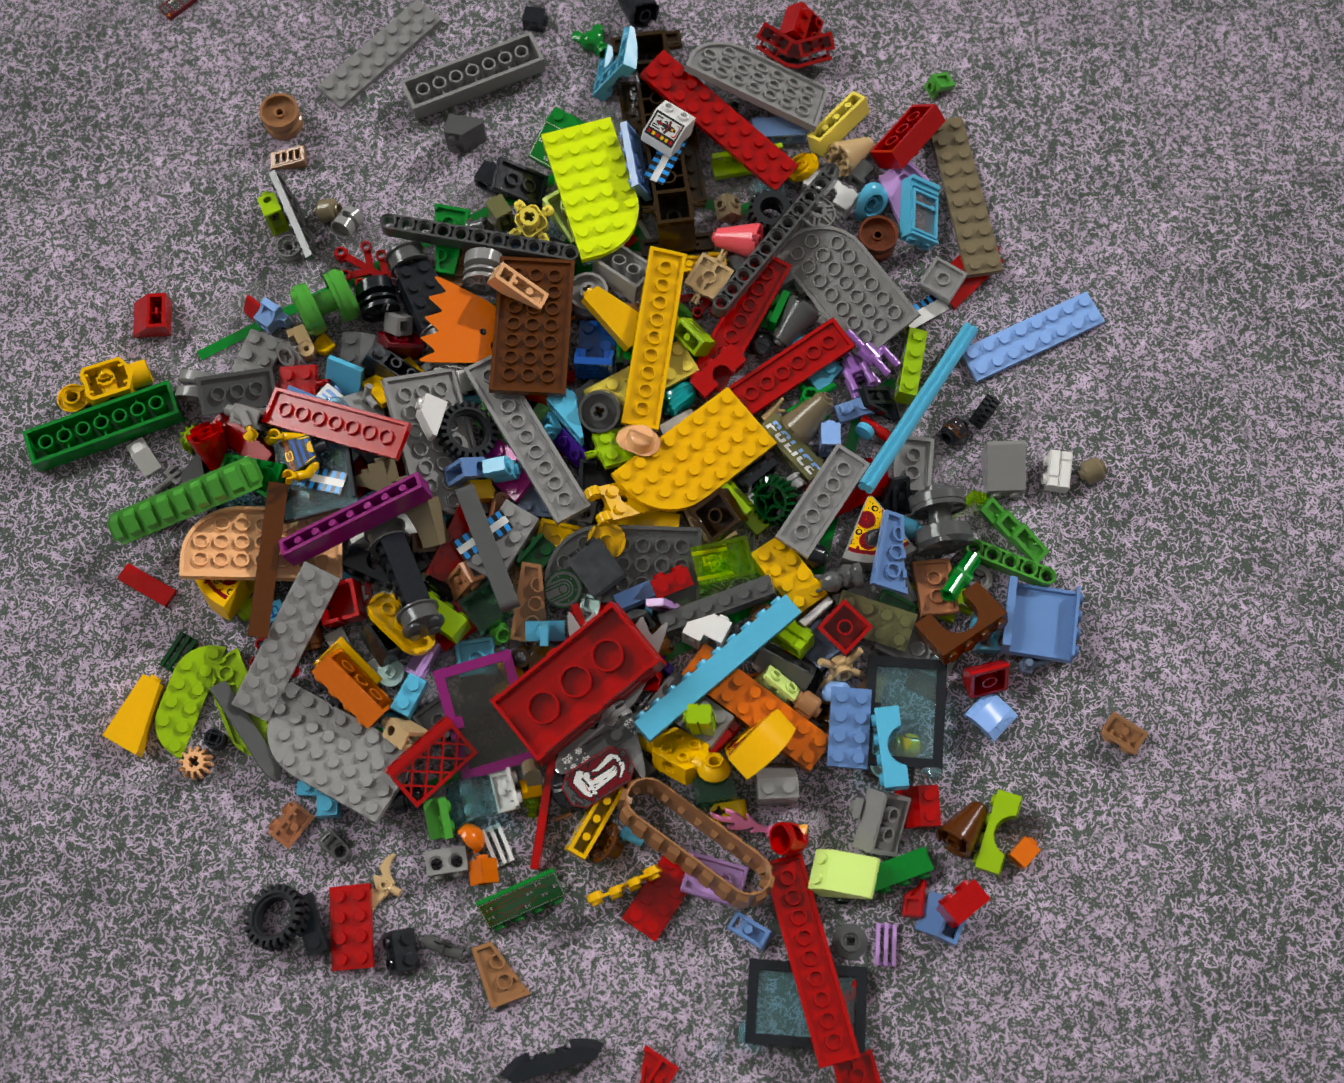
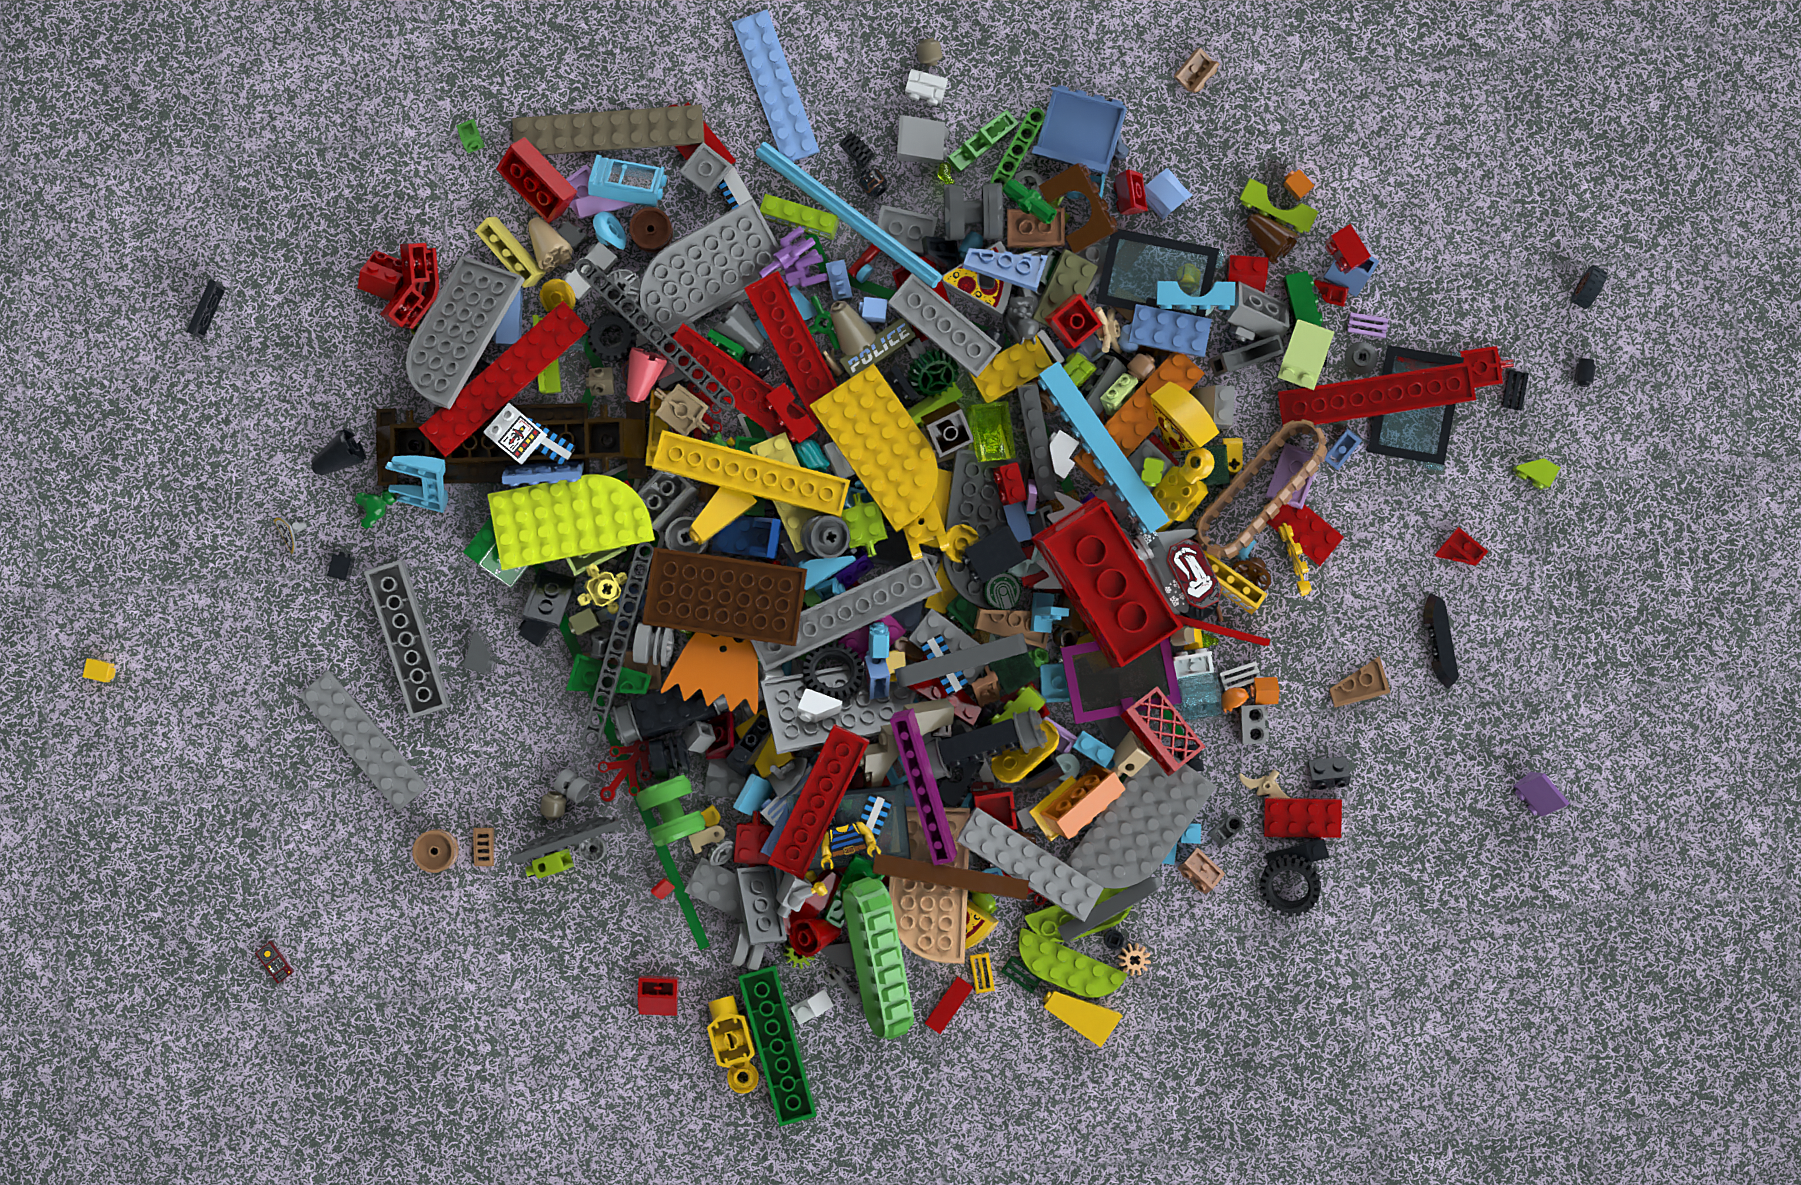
camera: 85 degrees left, 15 degrees up
light blue brick [253,297,293,335] -> none
dark grey pin [421,934,464,961] -> none
bright green bracket [422,796,455,840] -> none
green slope [475,868,566,932] -> none
light nougat slope [487,262,549,310] -> none
light nougat piece [616,425,660,457] -> none
lime brick [674,317,715,356] -> none
bright pink piece [710,808,773,837] -> none
red piece [769,821,809,856] -> none
black wing [859,386,901,423] -> none
none -> yellow tile [969,952,995,994]
none -> dark grey arch [1209,335,1285,377]

